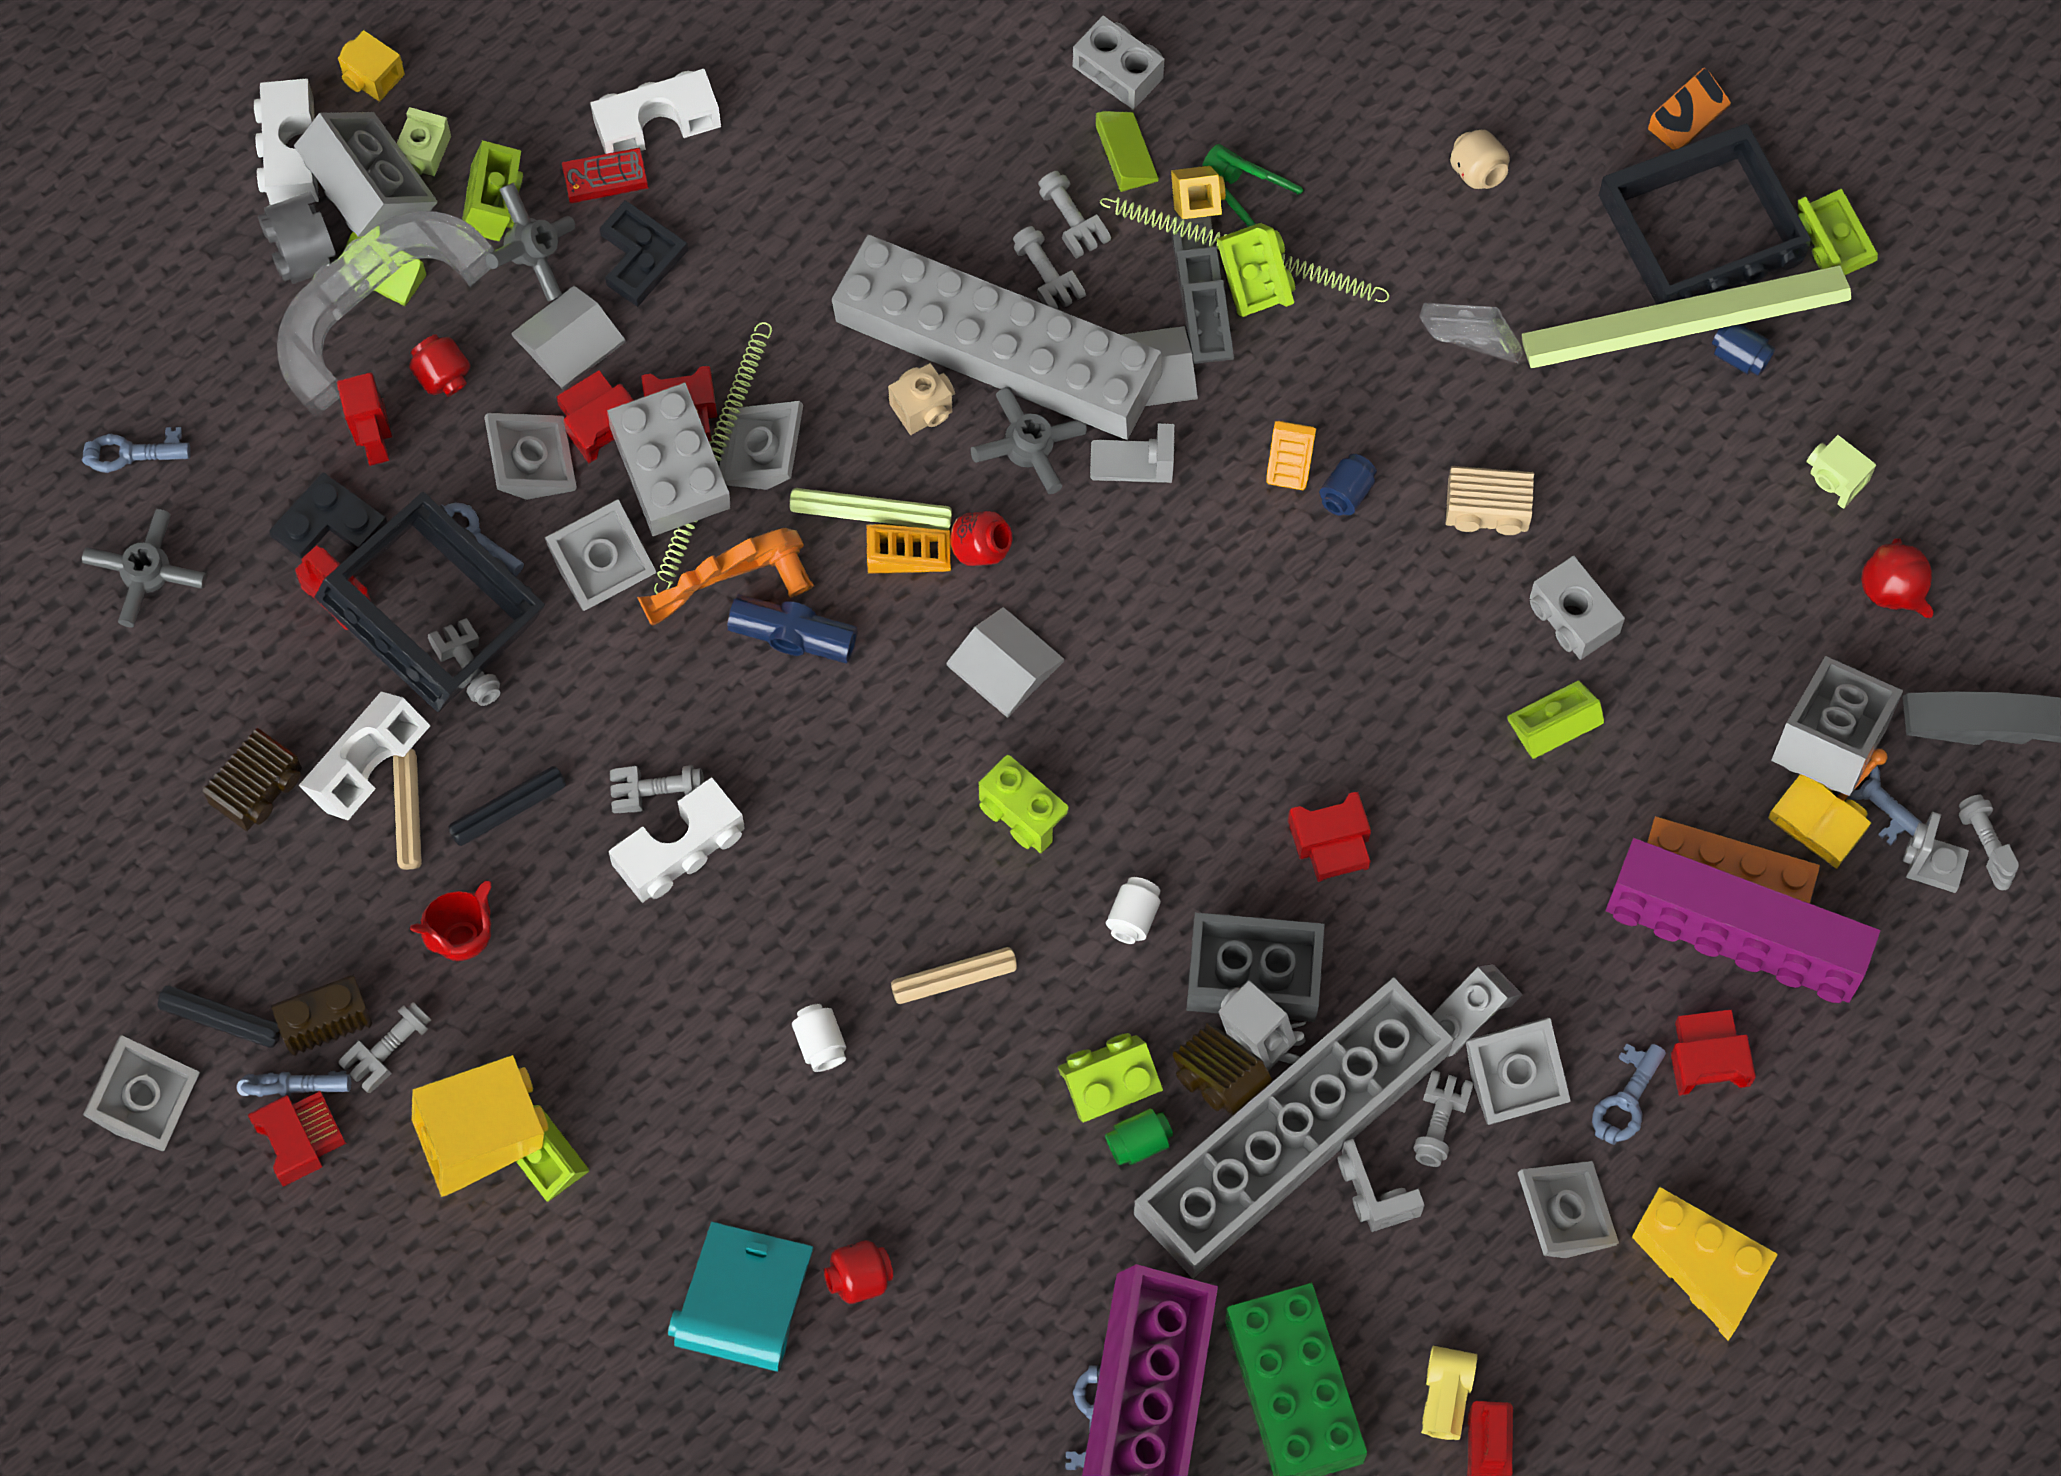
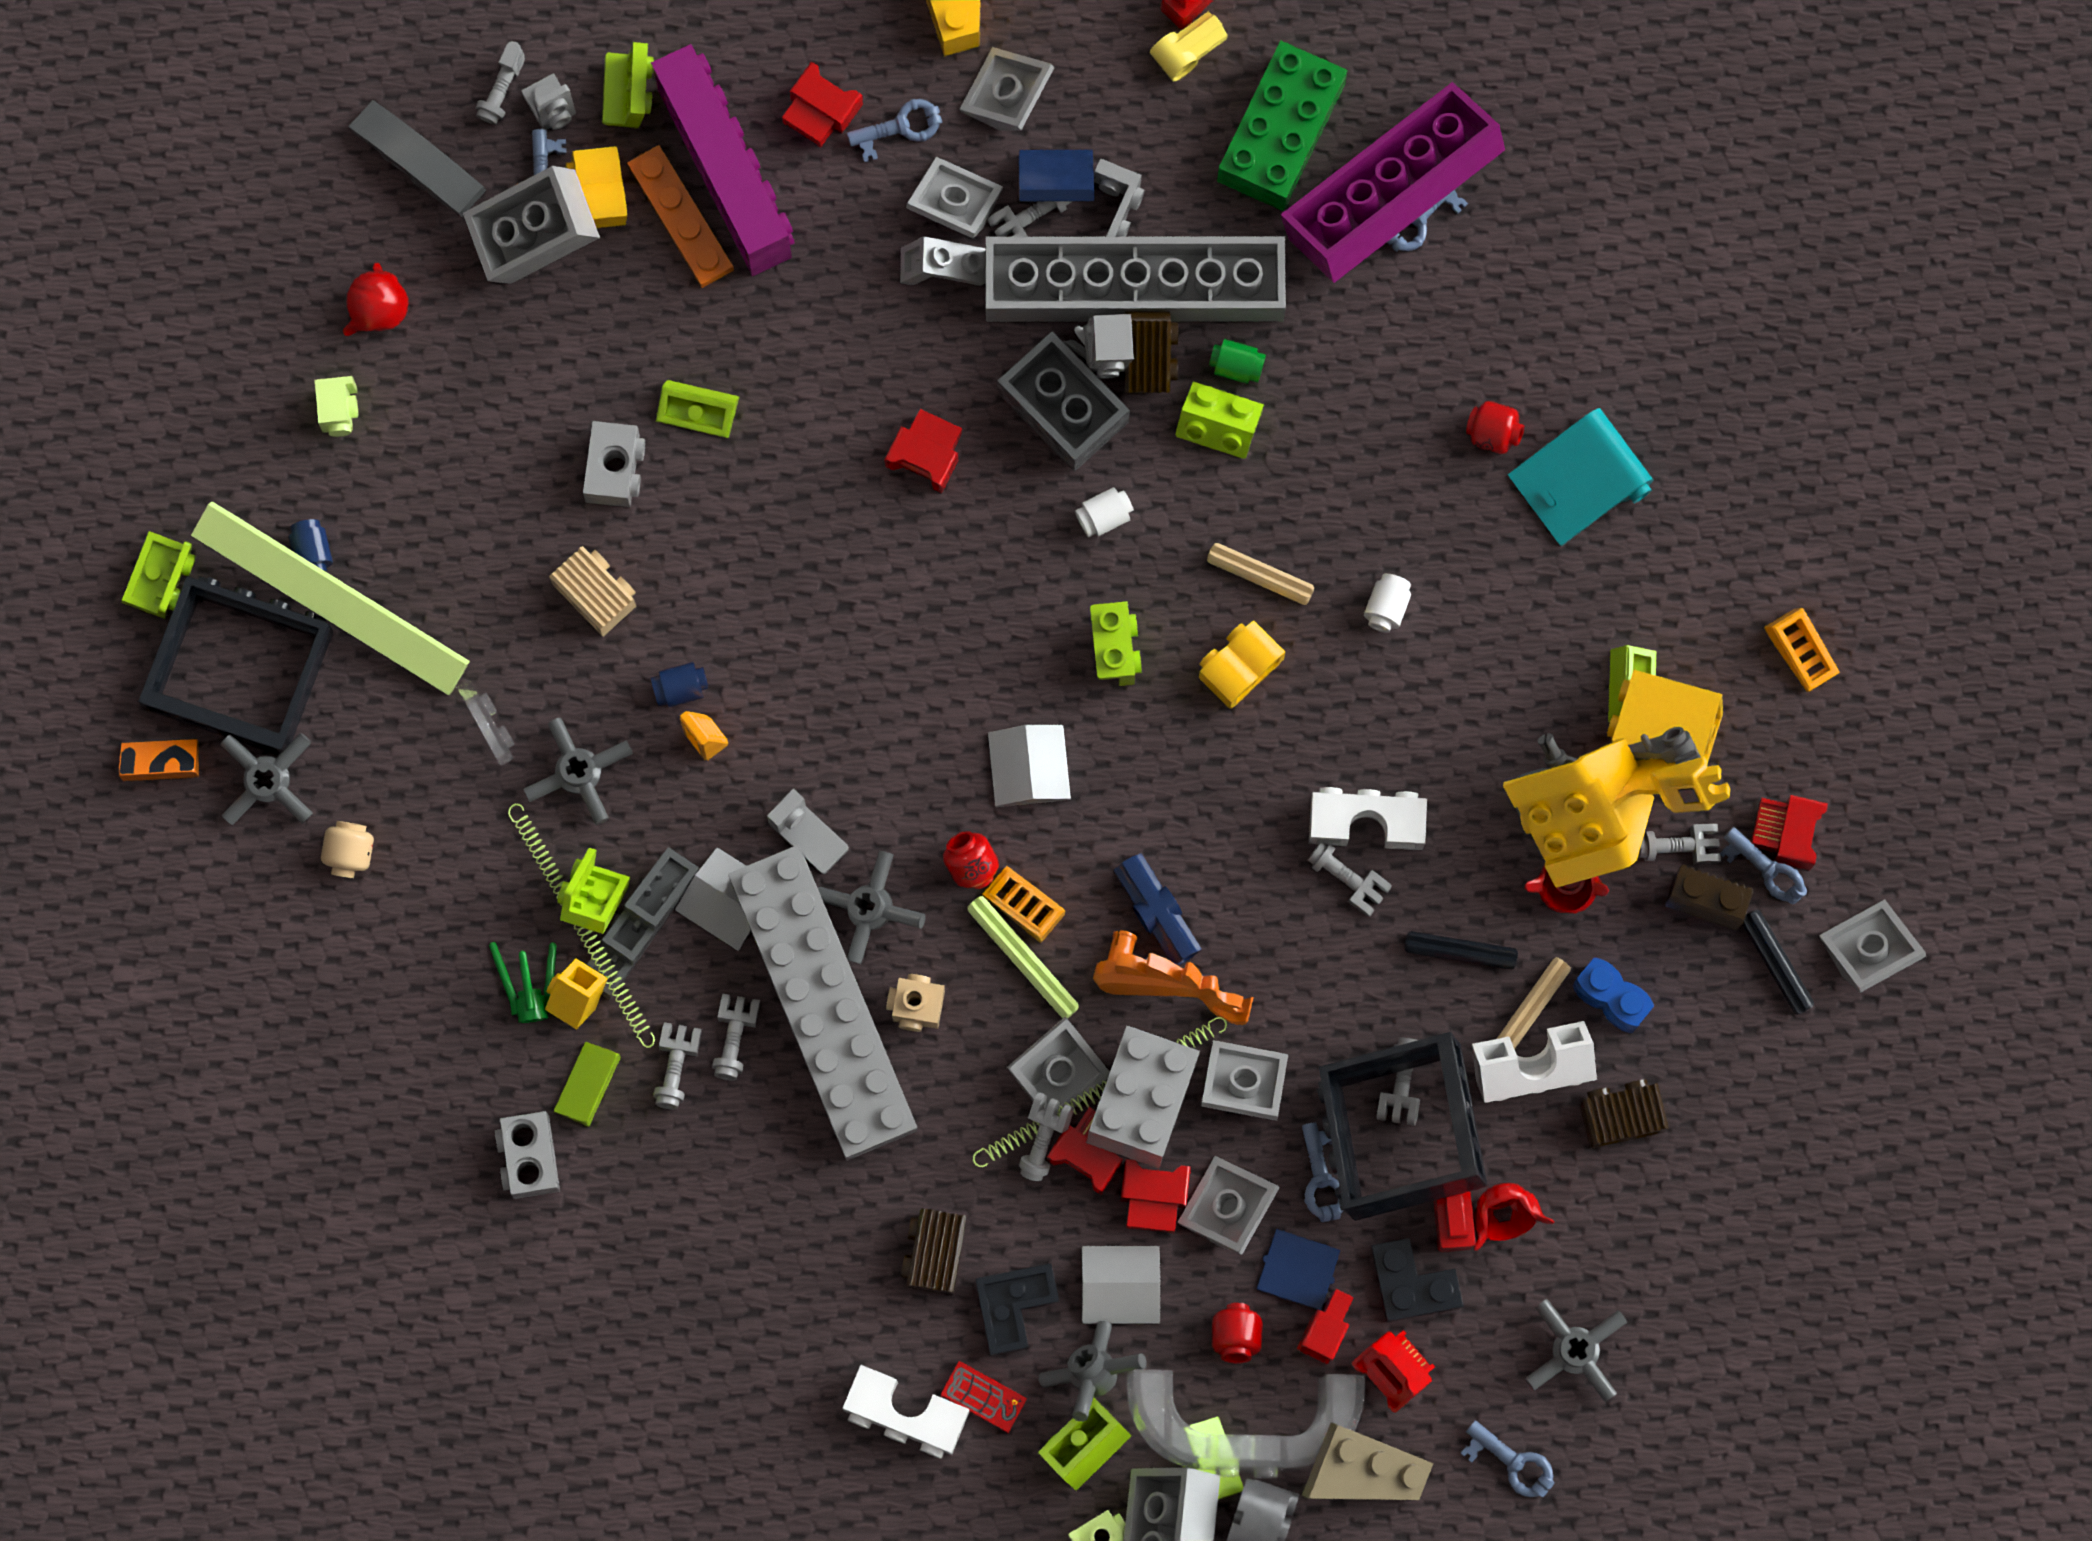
camera: 140 degrees left, 10 degrees up
none -> dark grey bar [220,733,313,825]
none -> dark grey bar [523,717,633,825]
none -> lime bracket [602,42,654,128]
none -> dark brown brick [901,1208,967,1296]
none -> dark blue tile [1019,150,1094,202]
none -> light grey hinge [1019,1092,1074,1181]
none -> yellow brick [1199,621,1286,710]
none -> dark blue piece [1257,1229,1341,1310]
none -> dark tan wing [1302,1422,1433,1500]
none -> red piece [1352,1330,1435,1413]
none -> red hair [1473,1183,1554,1251]
none -> yellow piece [1503,727,1730,888]
none -> blue brick [1572,958,1654,1033]
none -> light orange slope [1764,608,1840,692]

